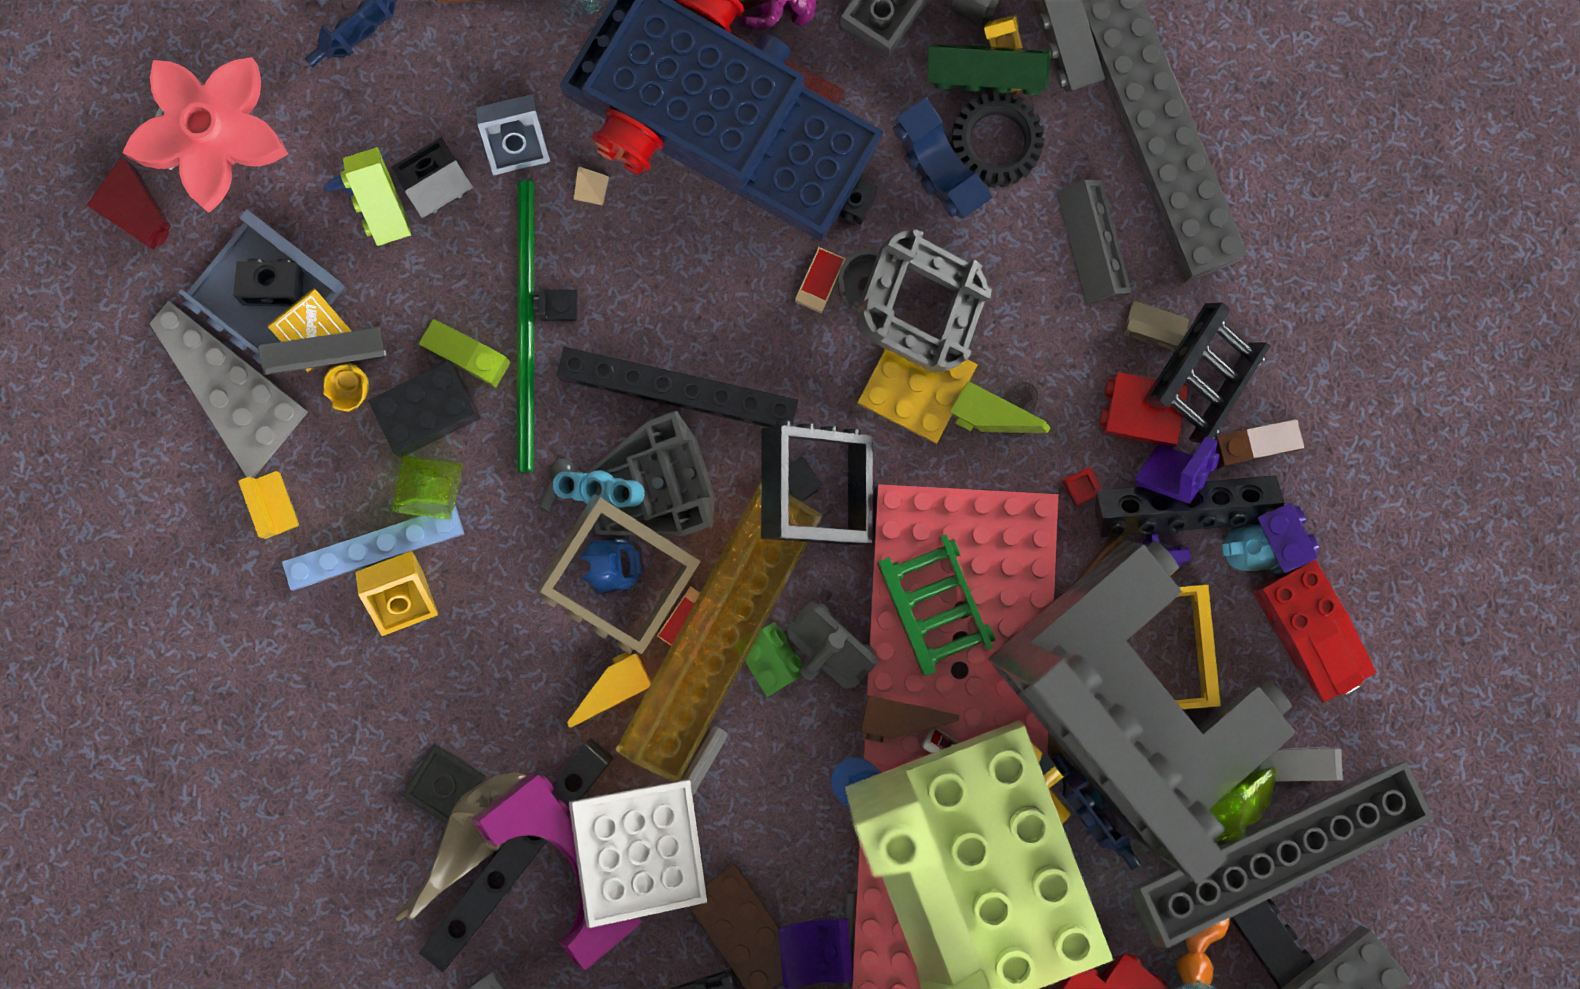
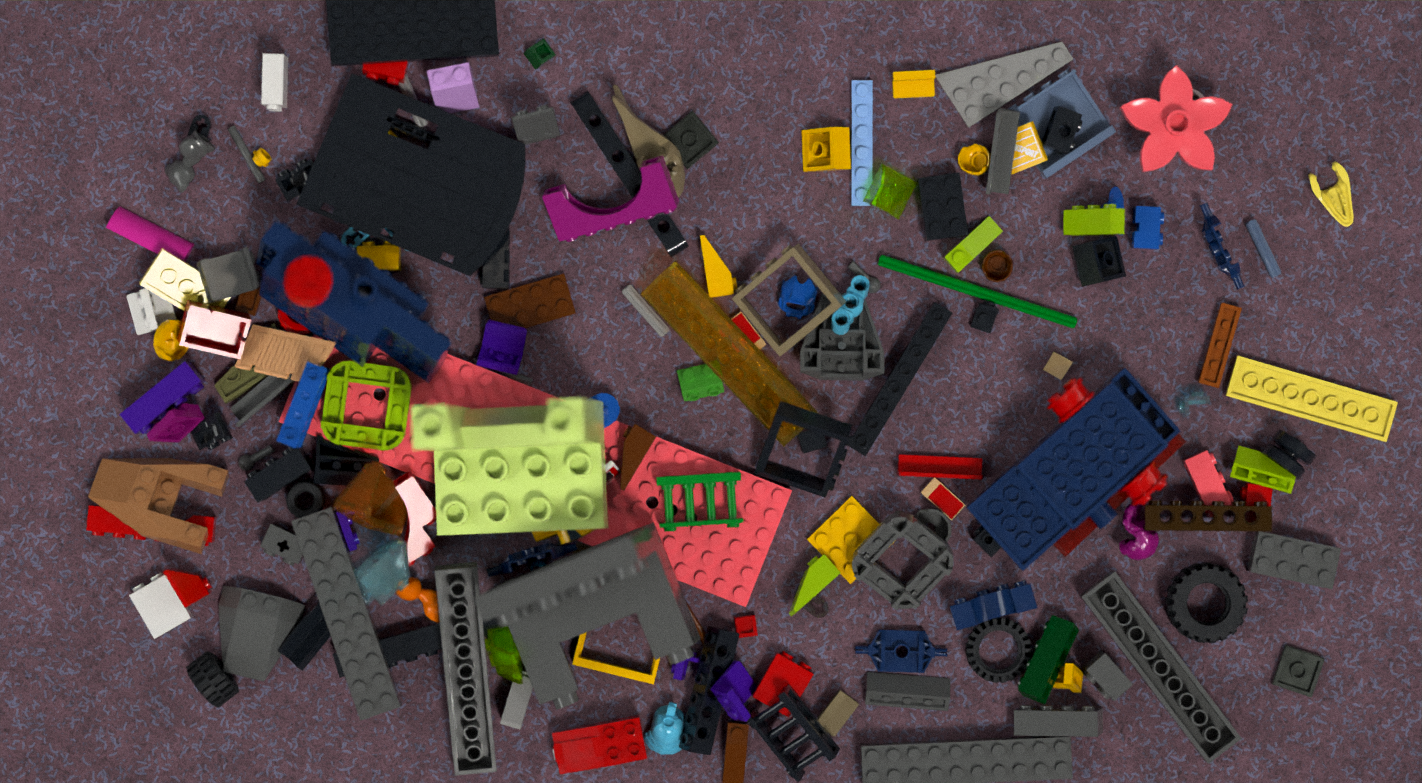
camera: 115 degrees right, 5 degrees up
dark red slope [87,157,171,250] -> none
sand blue slope [476,94,550,175] -> none
white plate [569,780,707,928] -> none
dark grey shield [788,600,879,688] -> none
dark purple bracket [1257,502,1320,573] -> none
none -> dark blue plate [855,629,947,673]
none -> red panel [897,454,983,480]
none -> reddish brown hair [982,250,1014,282]
none -> blue brick [1131,206,1164,250]

